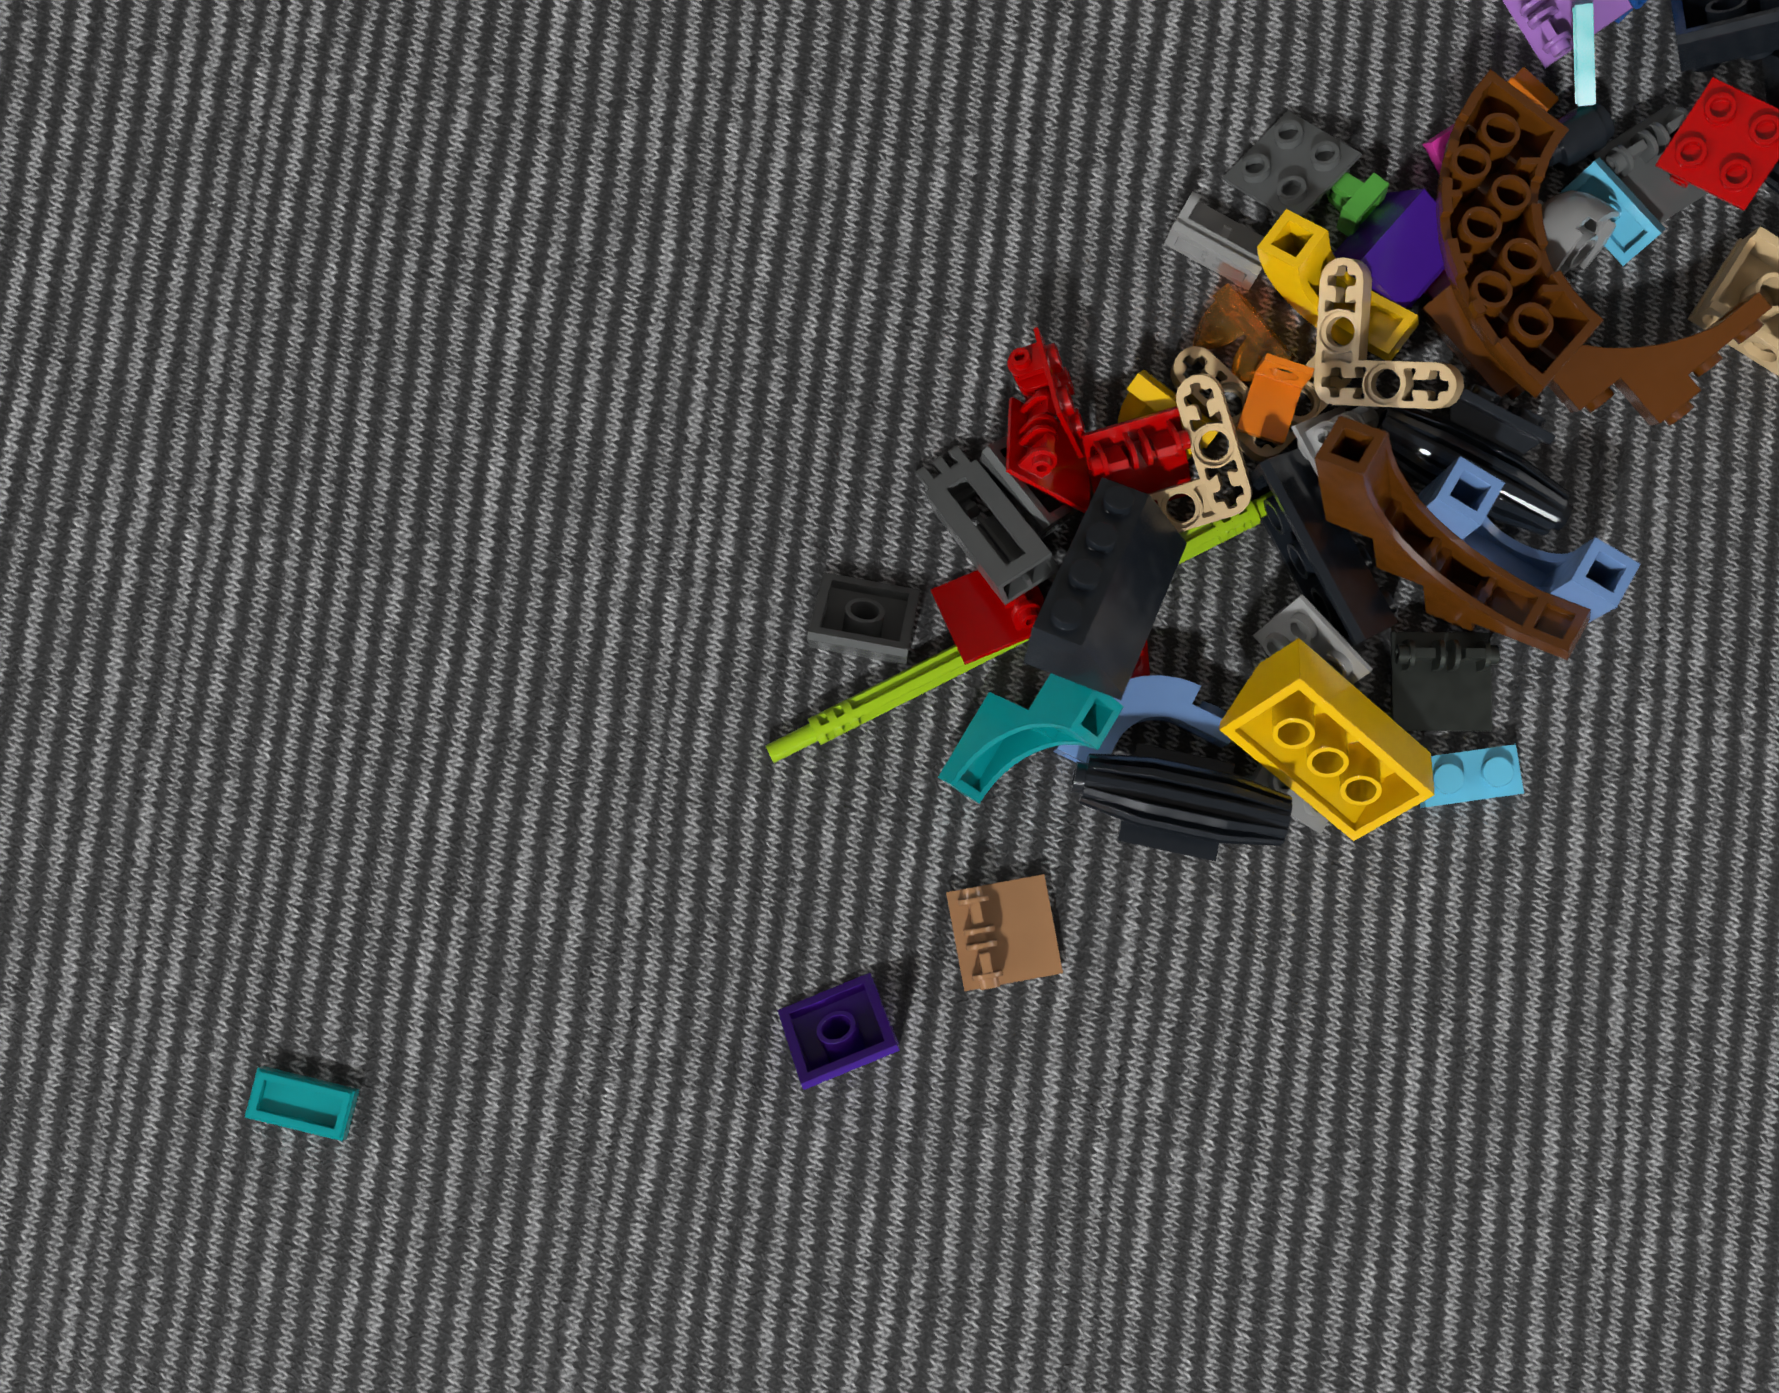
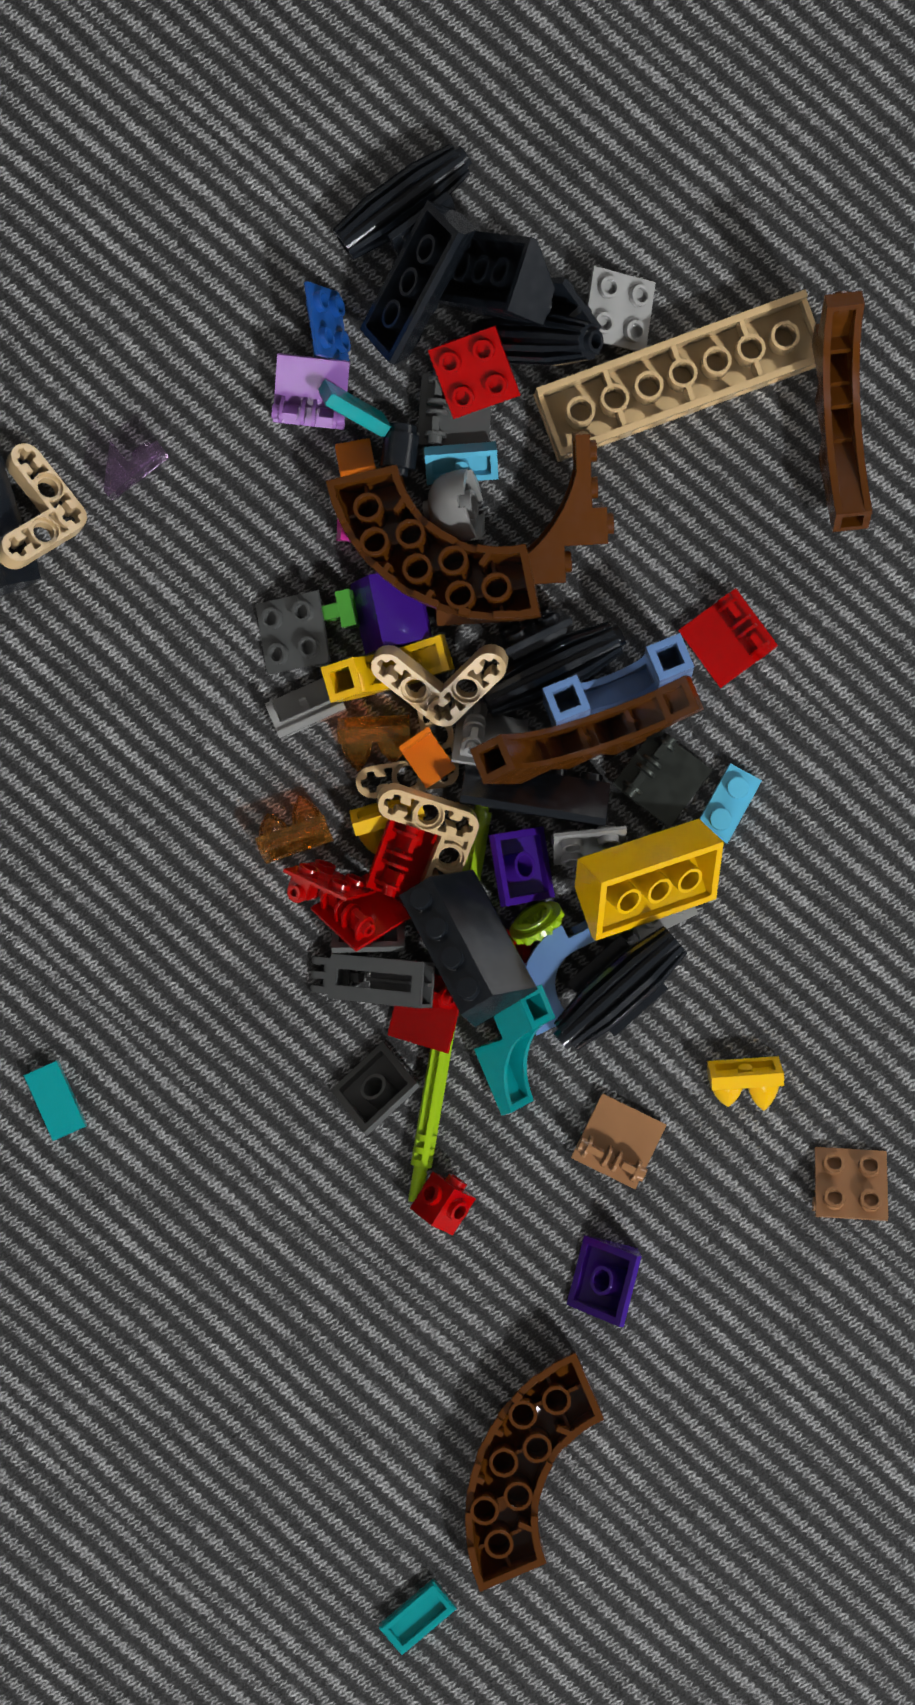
camera: 55 degrees left, 5 degrees up
none -> teal tile [24,1060,87,1141]
none -> clear orange tile [255,795,334,864]
none -> red brick [410,1172,476,1235]
none -> reddish brown brick [465,1351,604,1592]
none -> dark purple slope [488,826,555,907]
none -> lime gear [509,901,565,946]
none -> red hinge [678,588,778,688]
none -> yellow tile [707,1056,784,1111]
none -> medium nougat hinge [812,1147,888,1221]

